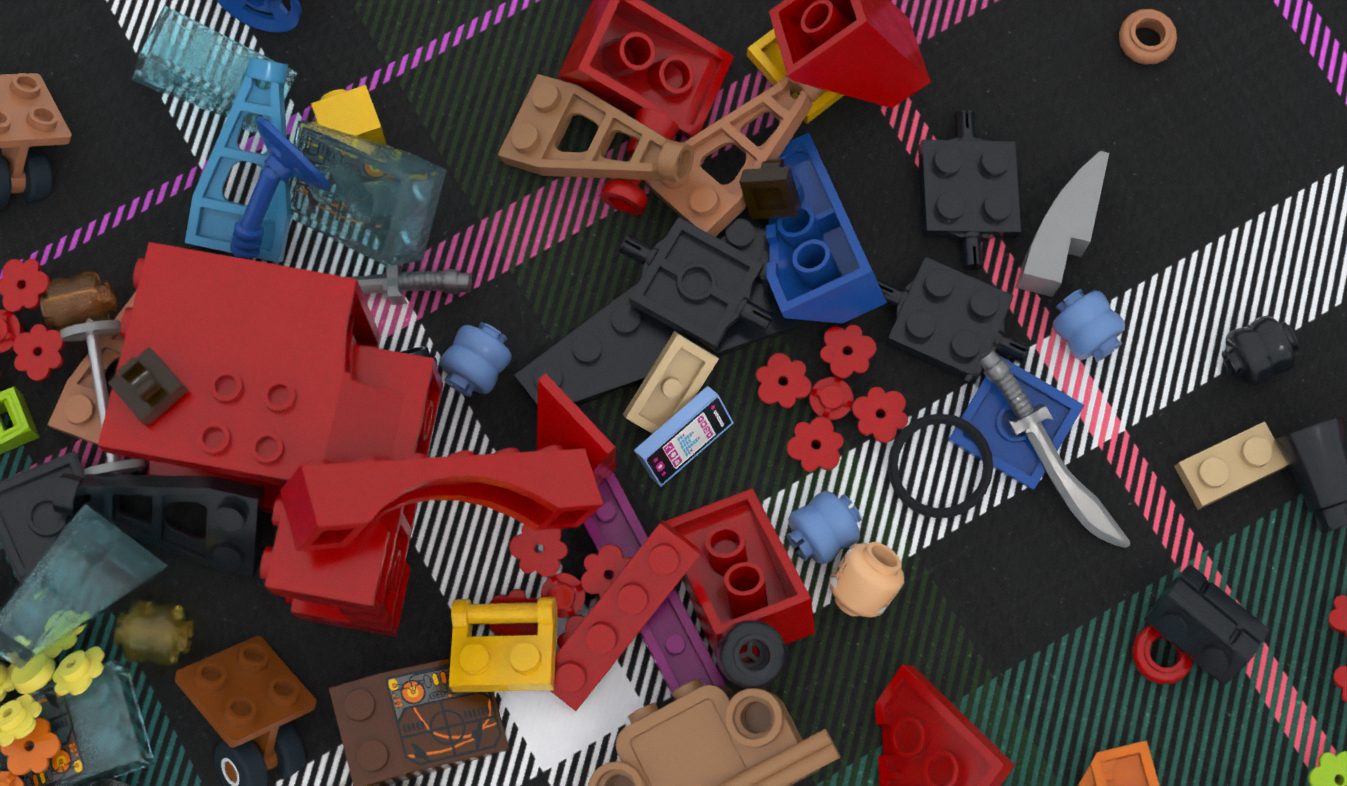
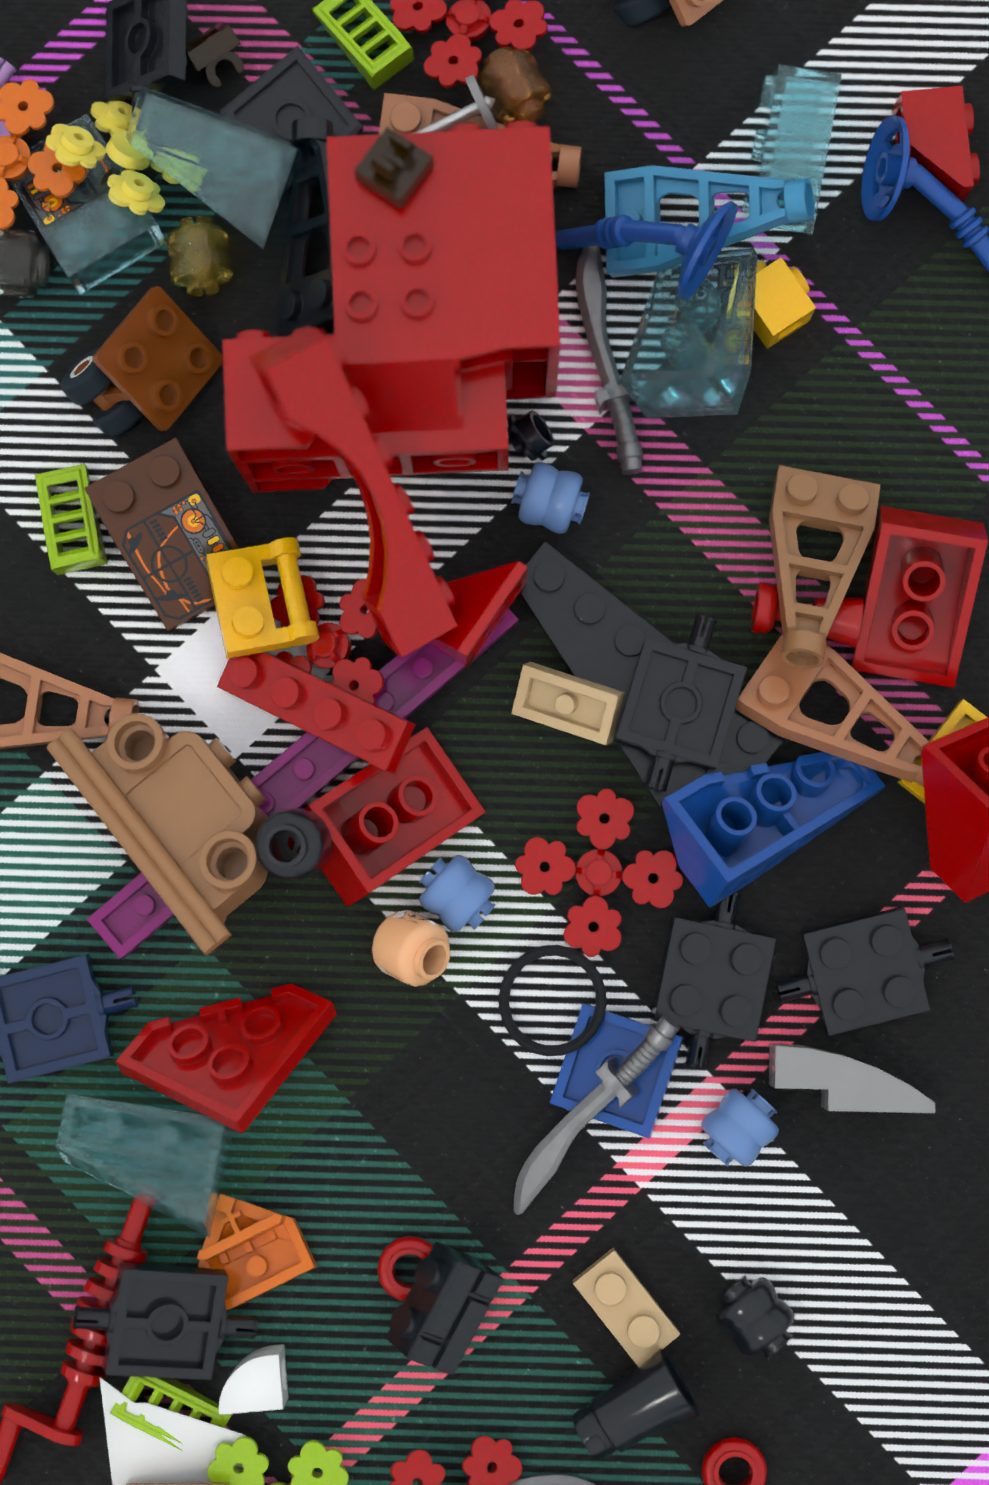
camera: 85 degrees right, 10 degrees up
tile [634,386,734,487] -> none
dark brown tile [739,159,801,219] -> none

